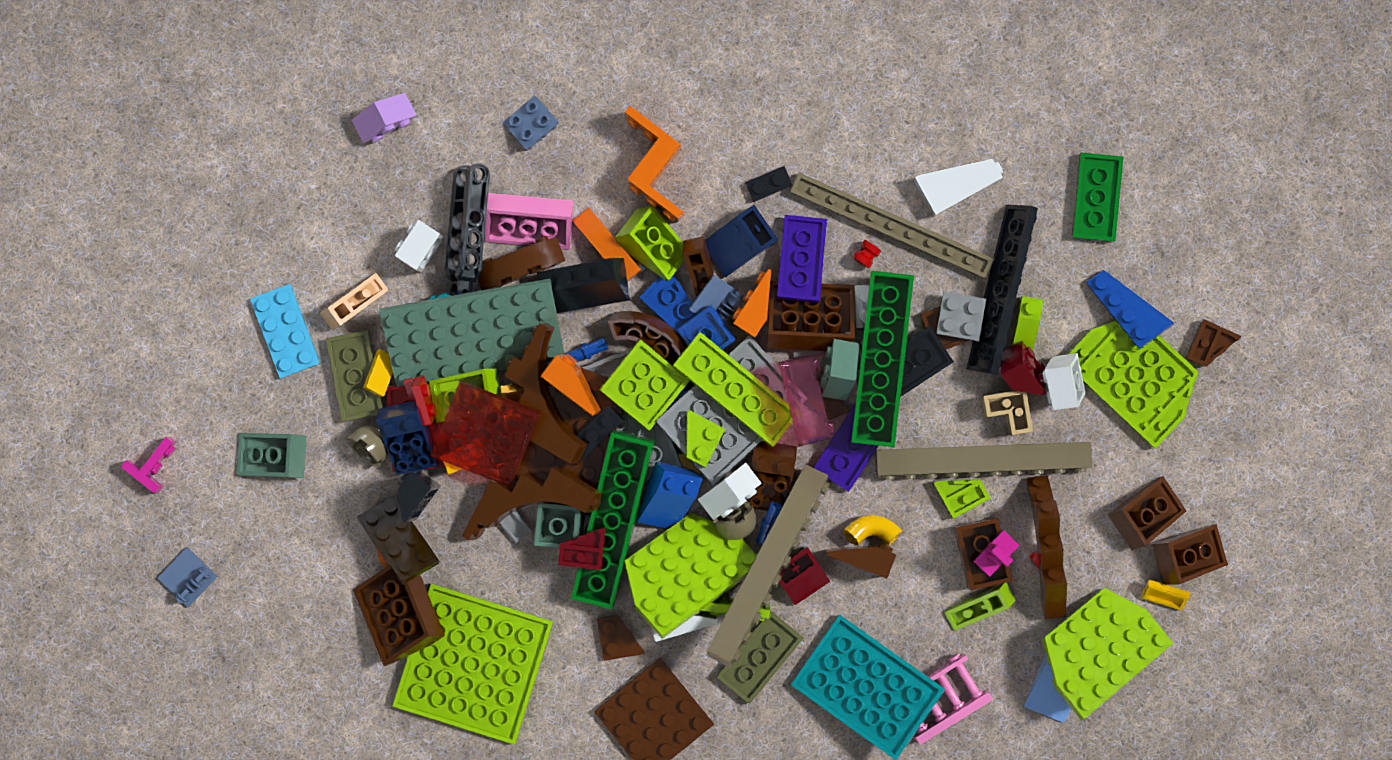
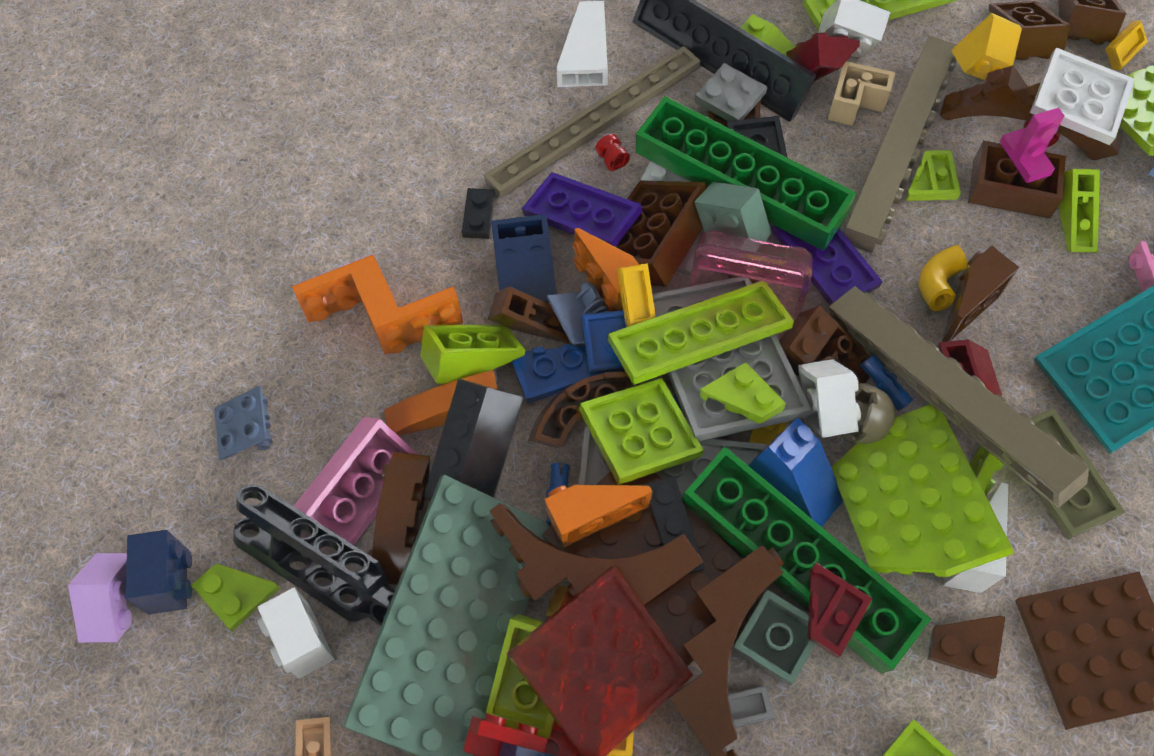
camera: 65 degrees left, 25 degrees down
none -> dark blue brick [125,530,192,615]
none -> lime wing [191,563,281,632]
none -> yellow tile [617,263,656,327]
none -> yellow slope [951,13,1022,81]
none -> white plate [1030,48,1135,145]

